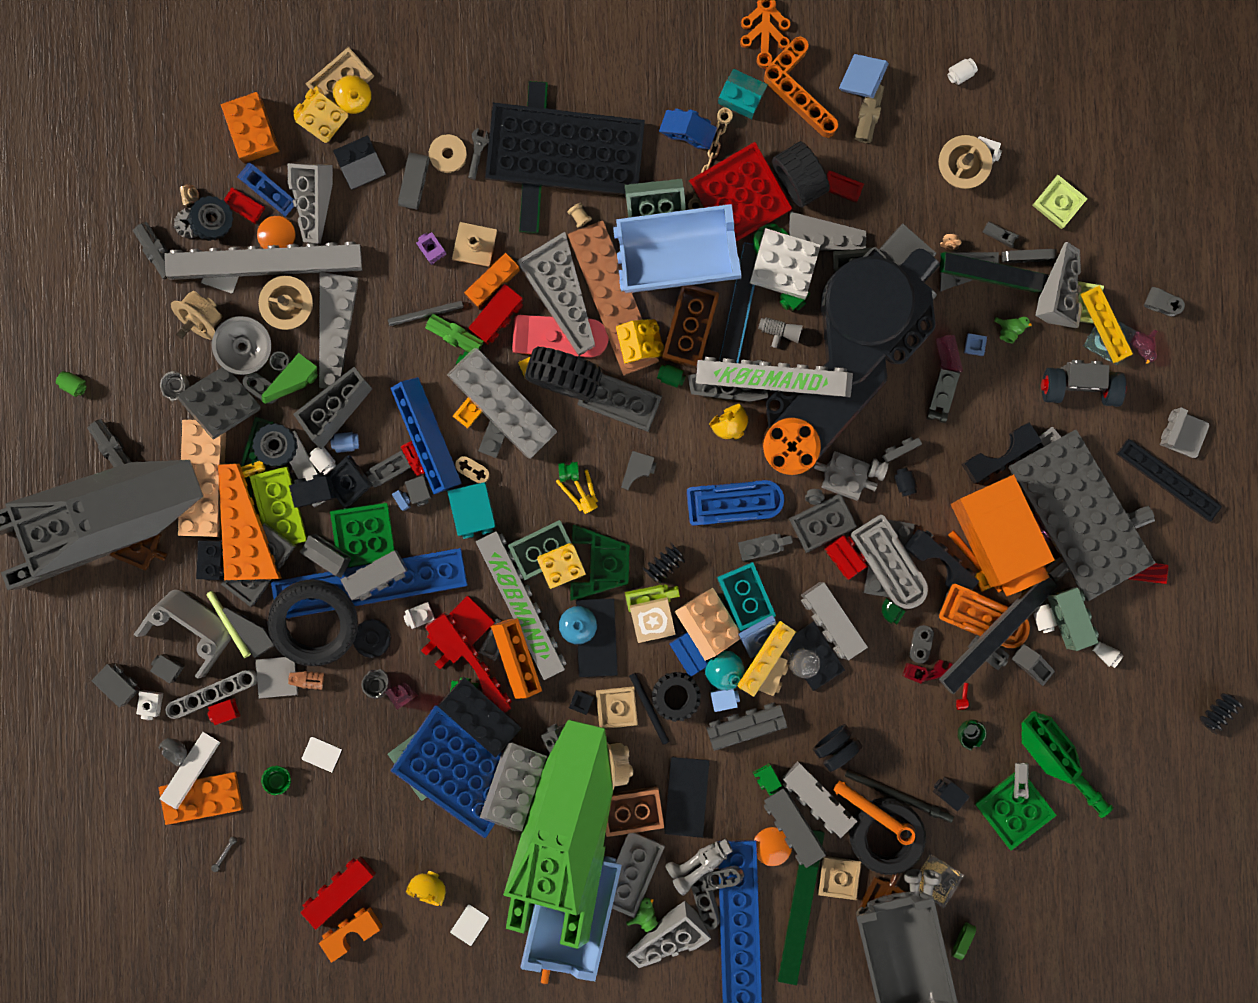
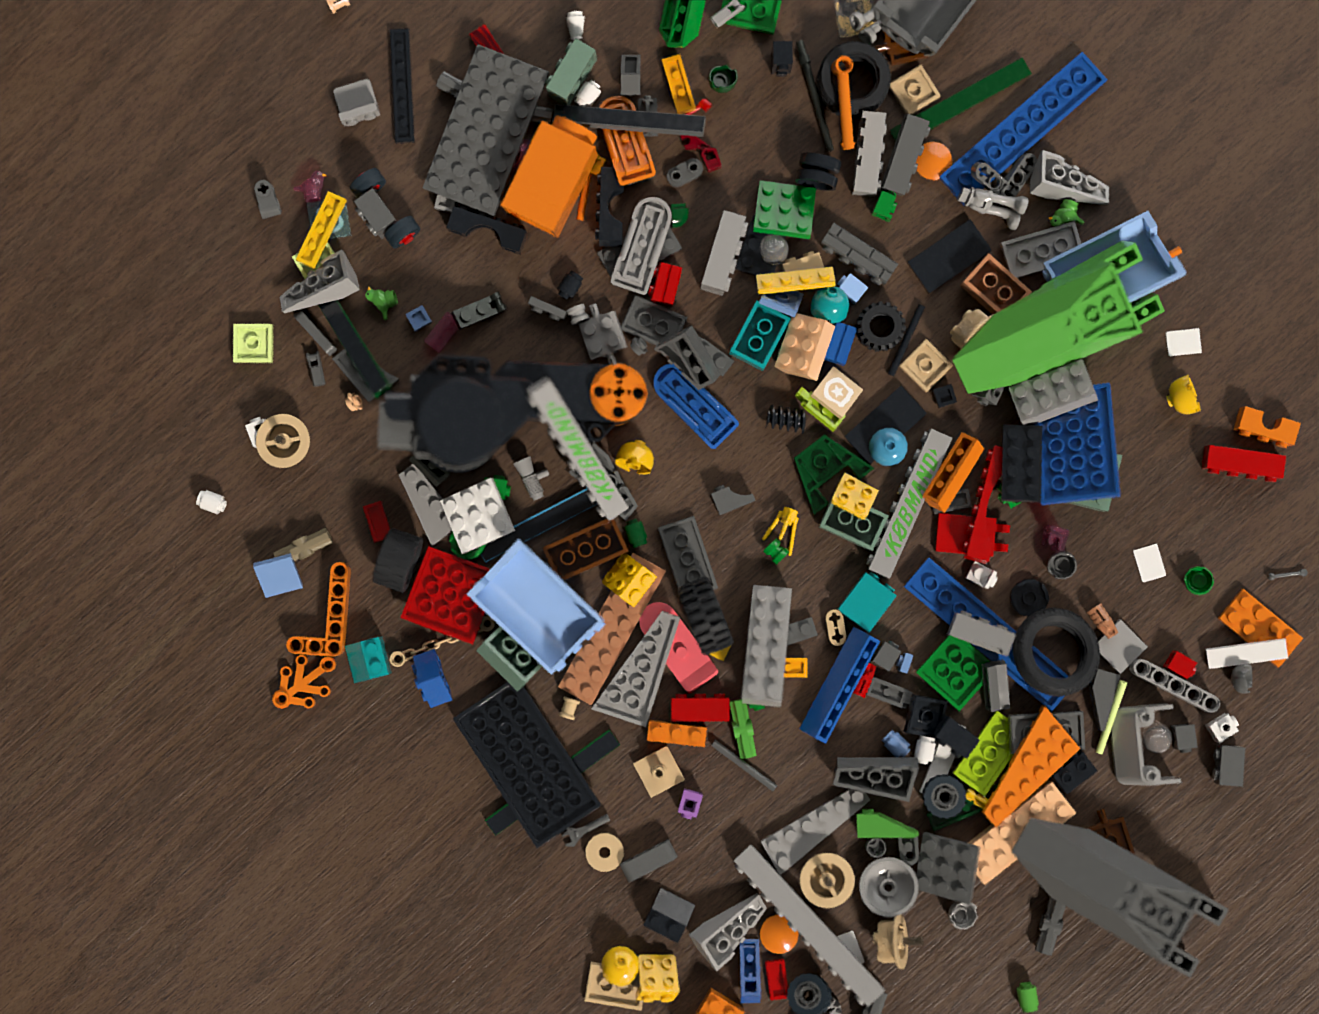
camera: 120 degrees left, 0 degrees up
none -> dark grey wedge [654,325,721,390]
none -> light orange plate [662,54,696,114]
none -> green plate [753,180,816,239]
none -> clear hair [1142,722,1172,753]

